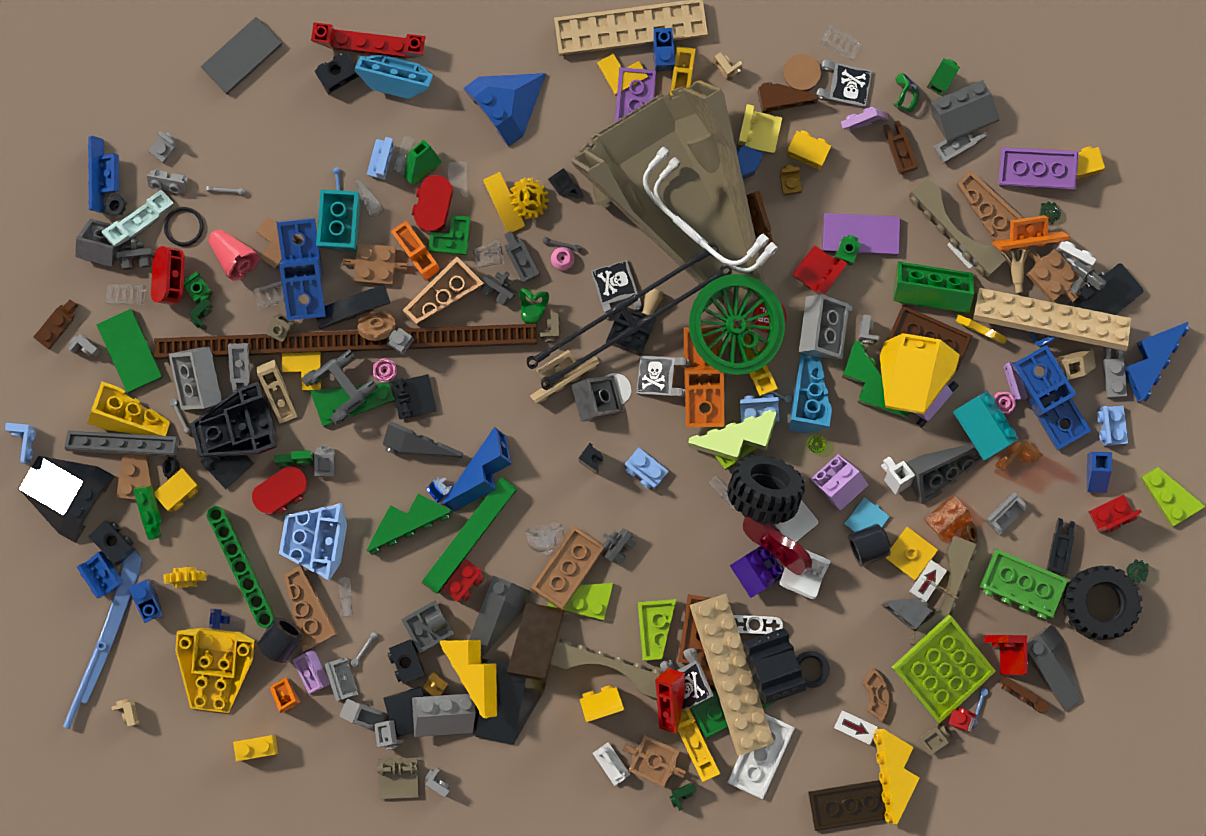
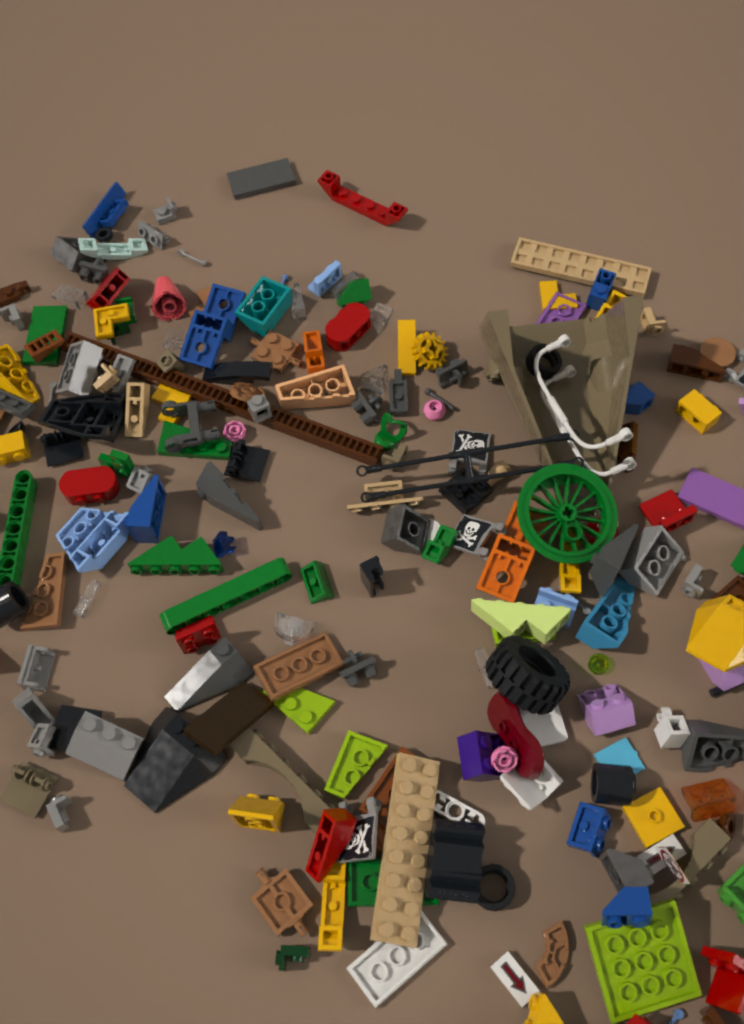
camera: 30 degrees right, 20 degrees down
black tyre [164,207,204,246] -> none
lavender slope [292,650,330,695] -> none
black brick [314,52,359,94] -> none
light grey hinge [351,632,377,667] -> none
dark azure wedge [355,55,433,99] -> none
black brick [387,639,426,684] -> none
dark grey plate [401,600,454,654] -> none
pearl gold bracket [423,672,449,696] -> none
green plate [429,215,471,255] -> none
yellow slope [440,640,497,719] -> none
blue slope [443,427,512,512] -> none
blue wedge [464,73,546,147] -> none
black slope [548,168,584,198] -> none
white hinge [592,742,630,786] -> none
light blue bracket [624,447,668,489] -> none
light yellow bracket [738,104,782,154] -> none
pearl gold bracket [779,165,802,195] -> none
green brick [834,235,861,266] -> none
green slope [842,341,910,419] -> none
none -> dark orange slope [24,329,65,363]
none -> yellow tile [93,303,130,341]
none -> tan bracket [93,363,120,393]
none -> blue slope [125,475,167,544]
none -> green slope [300,560,334,604]
none -> green slope [421,524,459,565]
none -> dark grey hips [435,358,470,389]
none -> bright pink plate [491,746,518,773]
none -> black tyre [526,344,562,380]
none -> blue bracket [566,802,612,858]
none -> dark grey wedge [589,524,639,597]
none -> blue slope [601,886,653,929]

